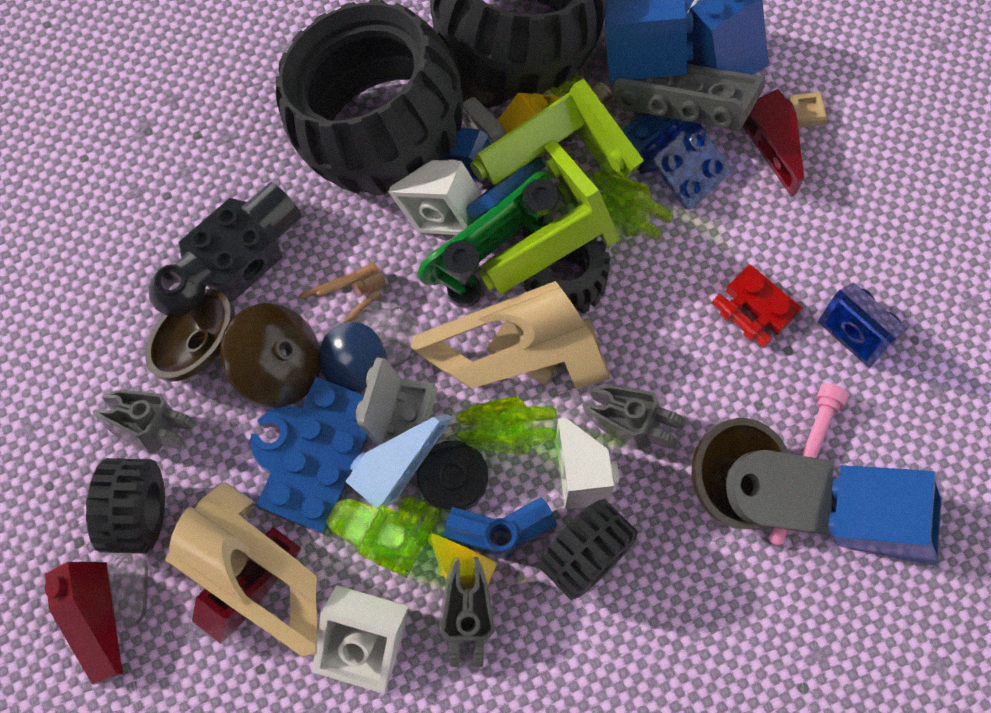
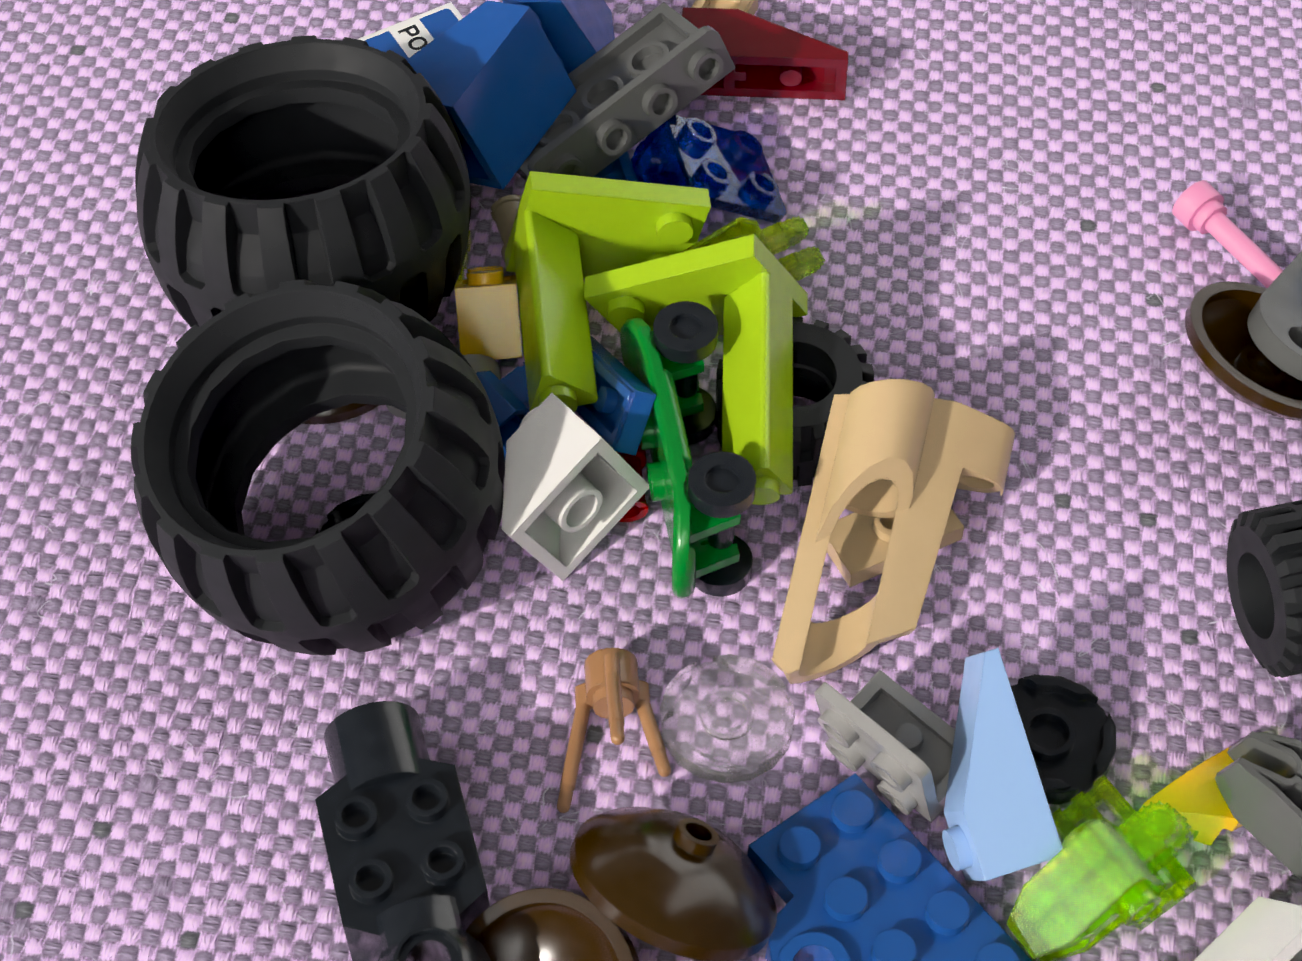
camera: 60 degrees left, 15 degrees down
dark blue dish [319,322,388,392] -> none
blue piece [443,497,557,558] -> none
clear neon green hinge [455,396,557,455] -> none
white slope [555,417,619,509] -> none
dark grey hinge [582,385,686,450] -> none
red plate [711,264,802,348] -> none
clear blue slope [817,282,908,369] -> none

